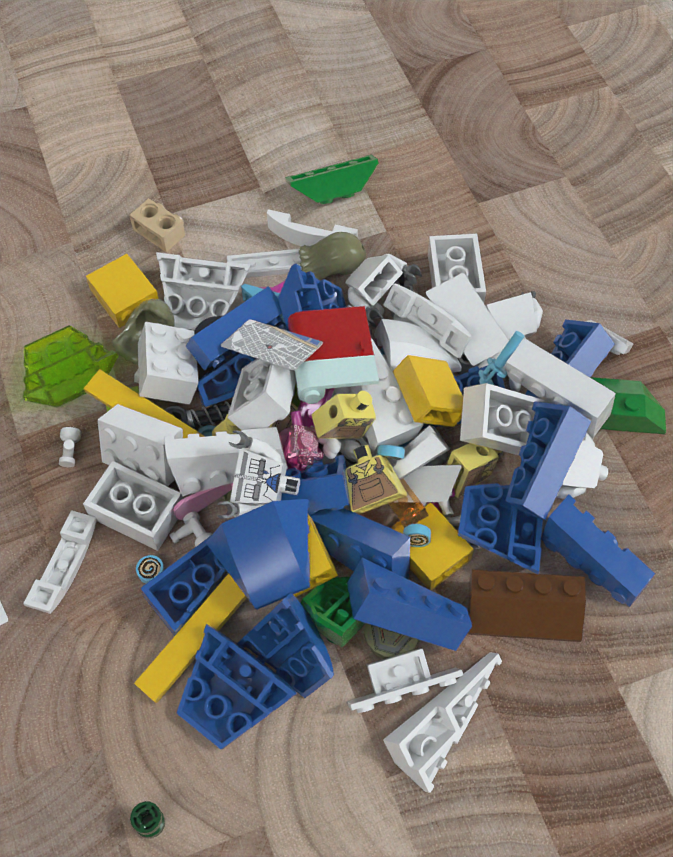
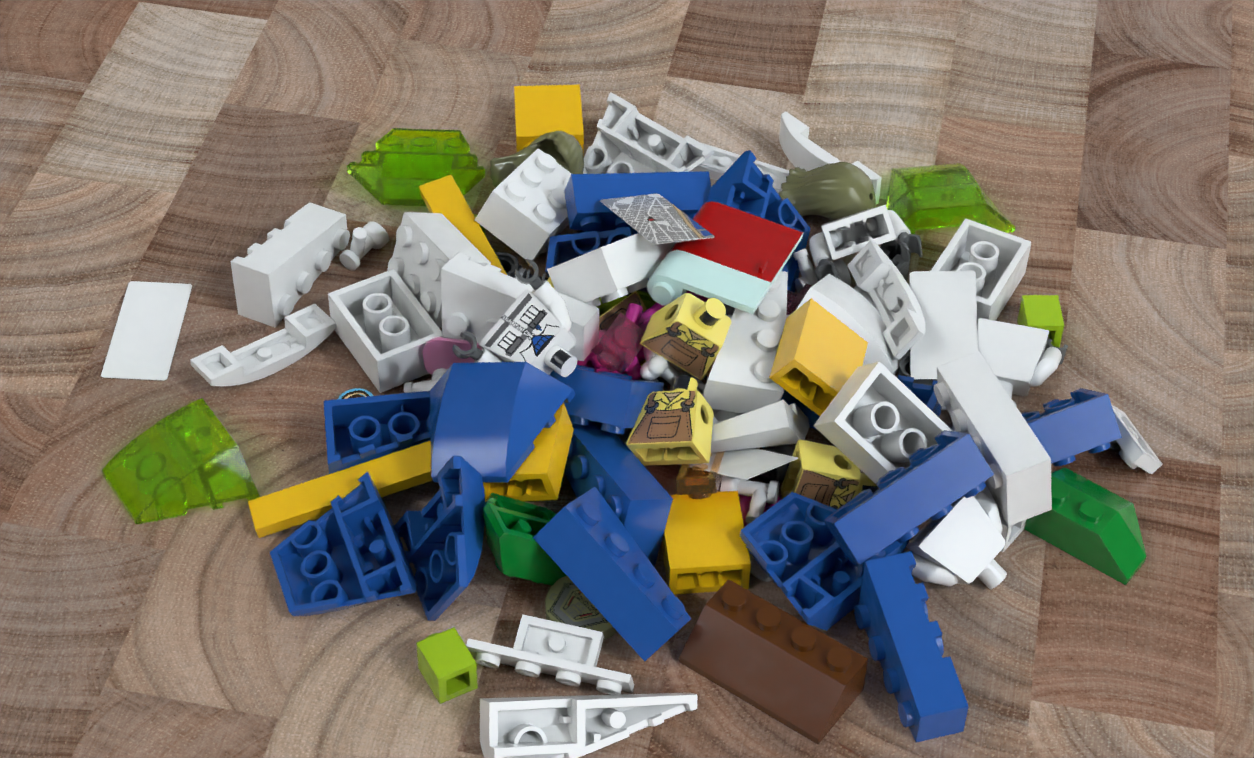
camera: 30 degrees right, 15 degrees down
tan brick [129,198,185,252] -> none
dark green wheel [130,801,165,839] -> none
green wedge [285,154,379,204] -> none
medium azure tile [377,445,405,459] -> none
medium azure tile [403,524,431,547] -> none
medium azure piece [478,331,525,385] -> none
none -> clear neon green wedge [102,398,260,525]
none -> white wedge [230,202,350,328]
none -> lime brick [416,627,478,704]
none -> clear neon green wedge [886,163,1015,234]
none -> lime brick [1017,295,1064,348]

